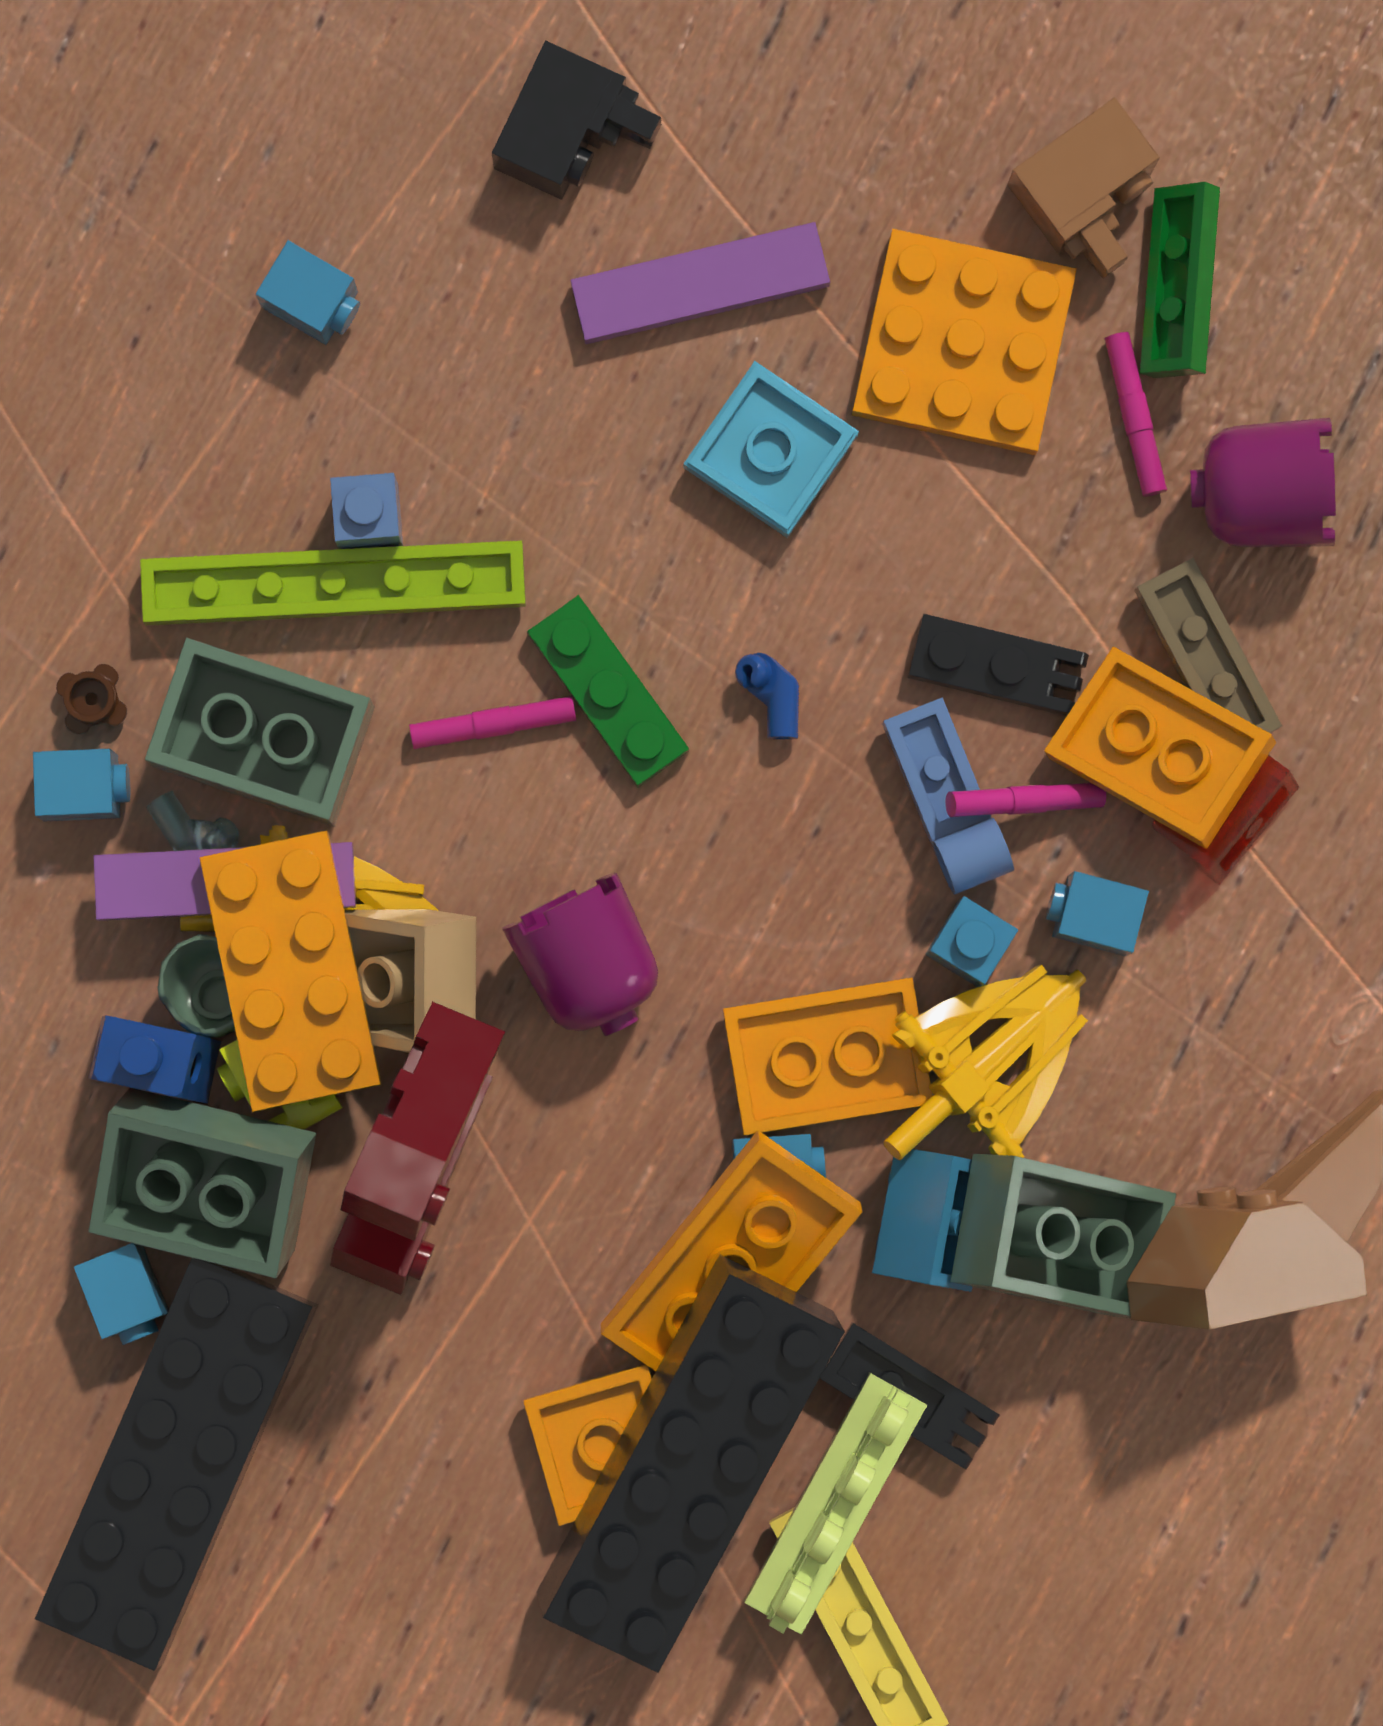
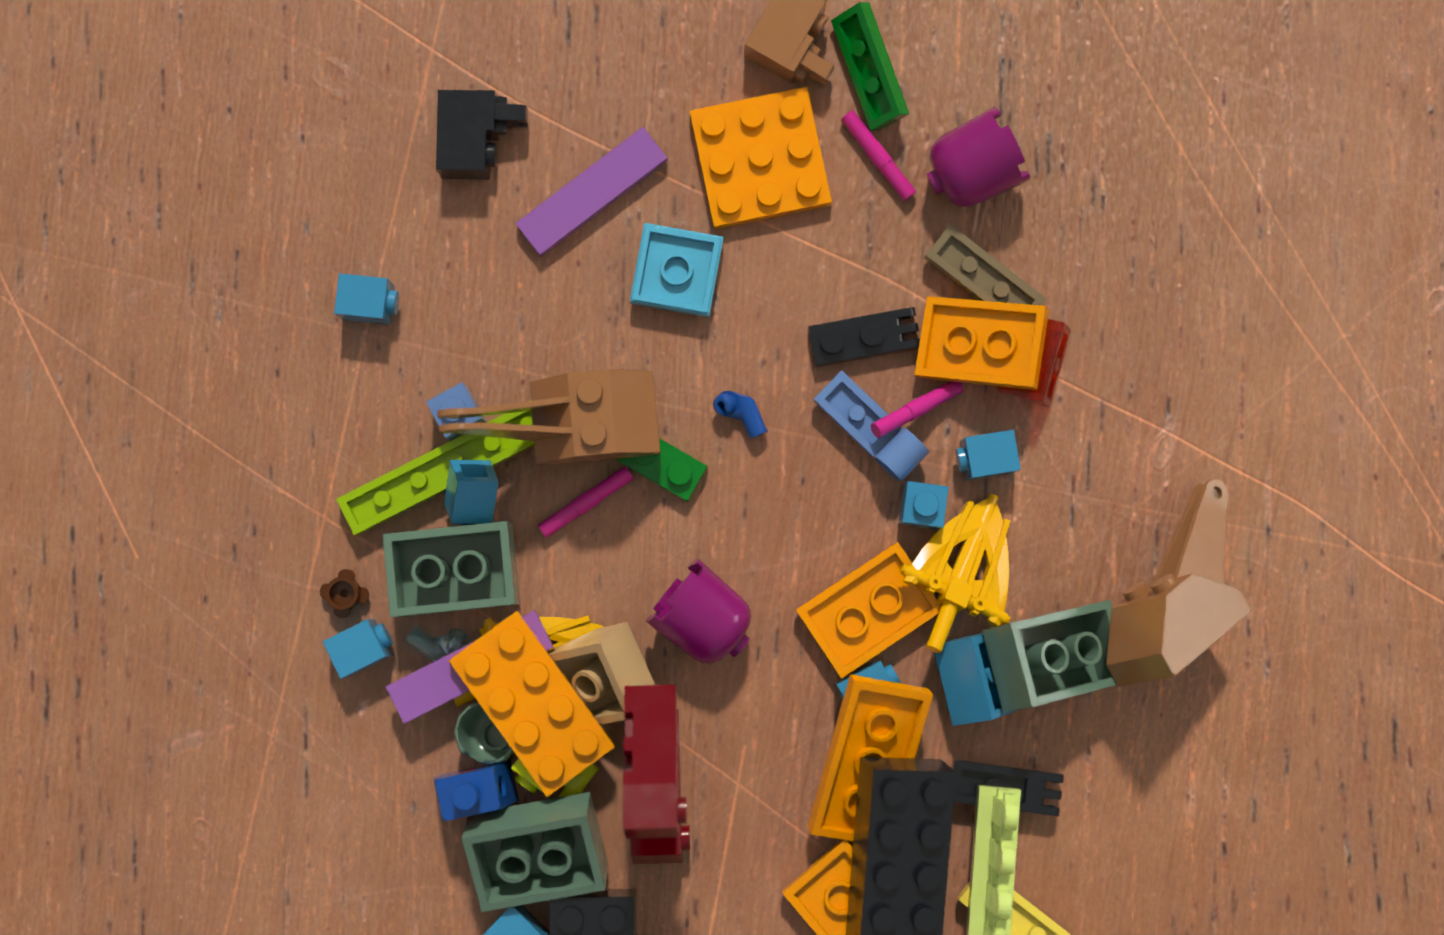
camera: 15 degrees left, 0 degrees up
none -> medium nougat slope [437,369,661,466]
none -> dark azure brick [444,460,499,526]

